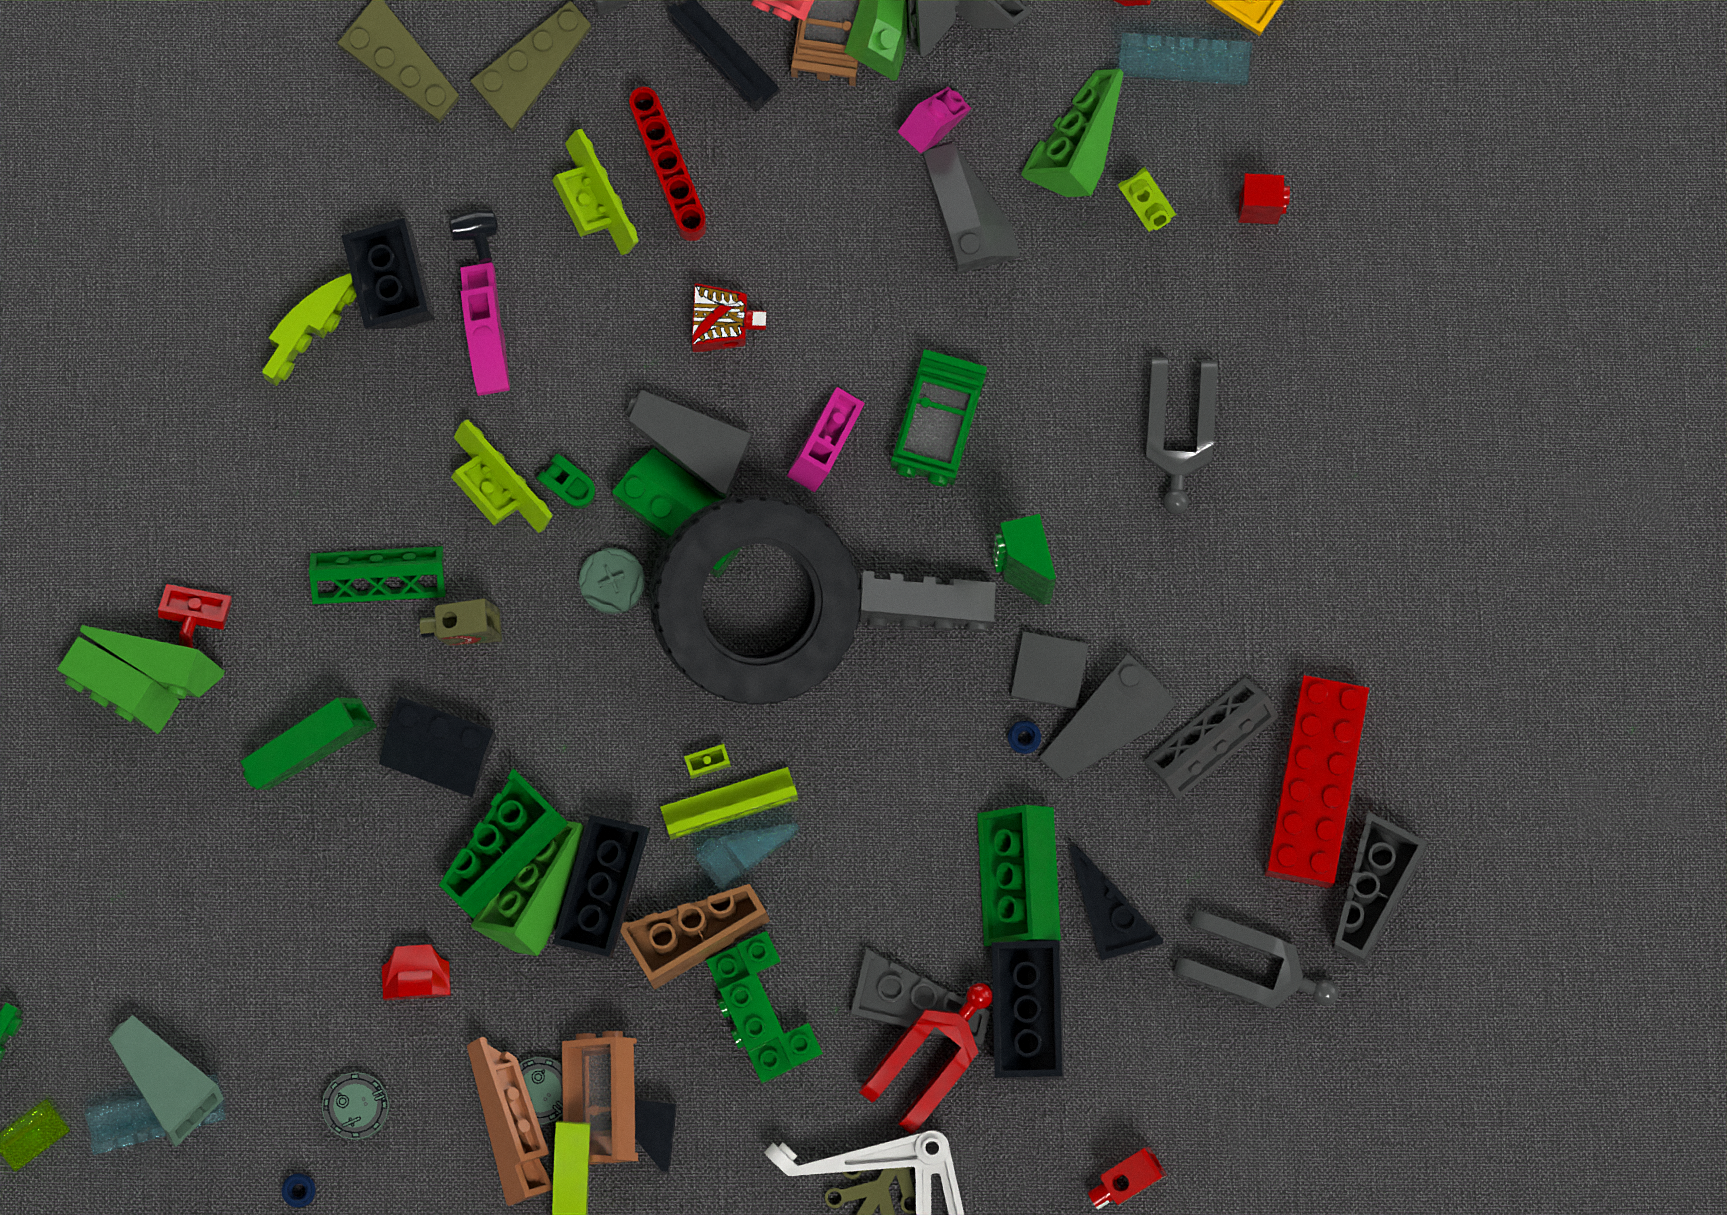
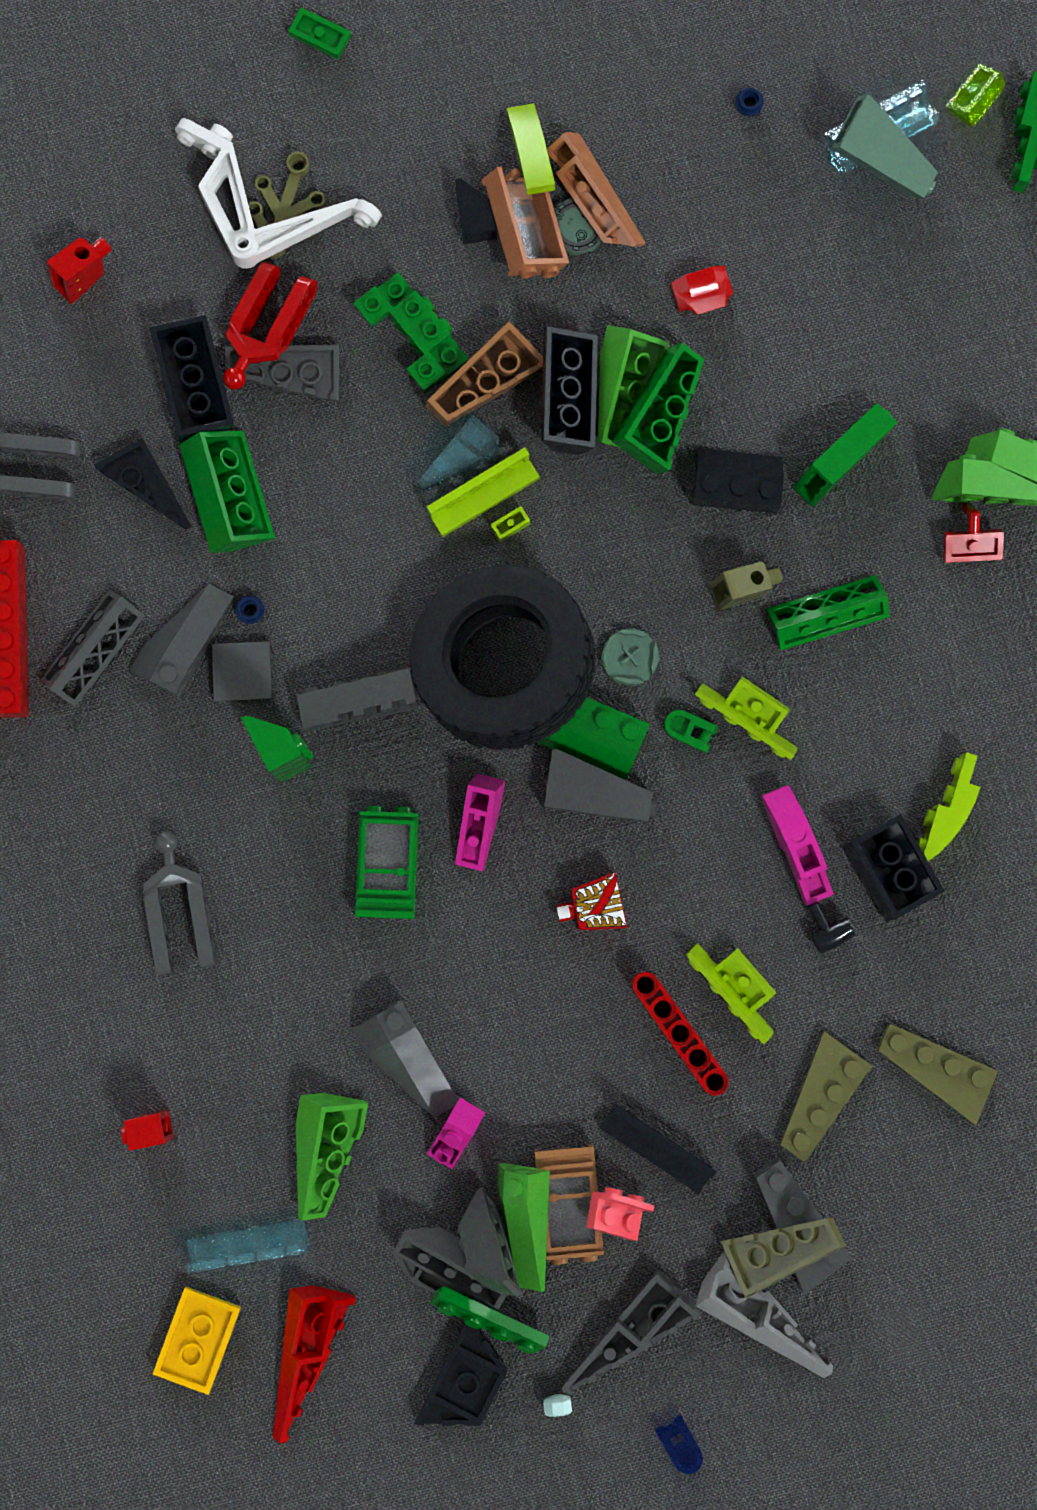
camera: 165 degrees right, 5 degrees up
tile [321,1072,390,1140] -> none
lime hips [1117,167,1177,232] -> none

